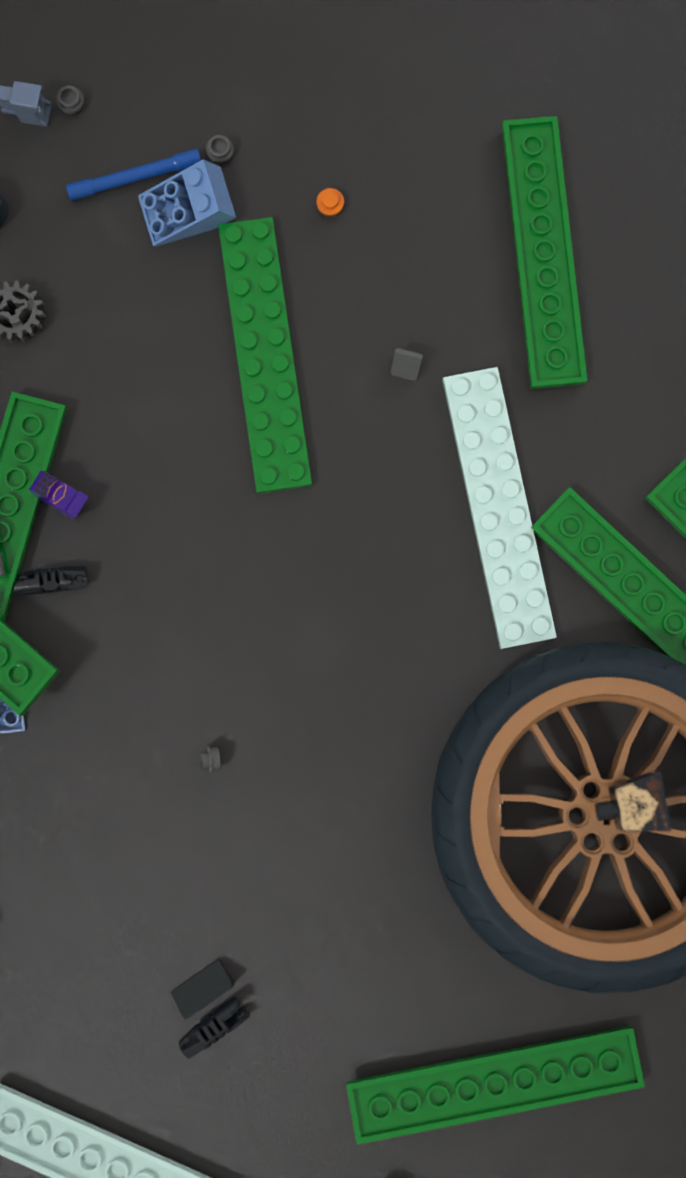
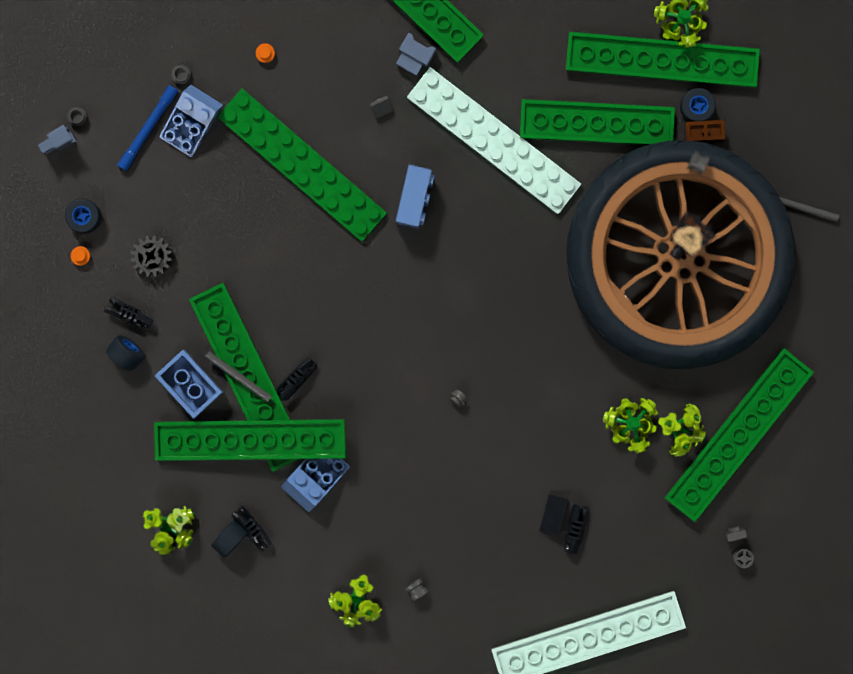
camera: 35 degrees left, 5 degrees up
dark purple leg [29,470,89,520] -> none
none -> sand blue piece [396,33,437,77]
none -> medium blue brick [396,165,434,229]
none -> lime plant [603,398,658,453]
none -> lime plant [658,403,706,457]

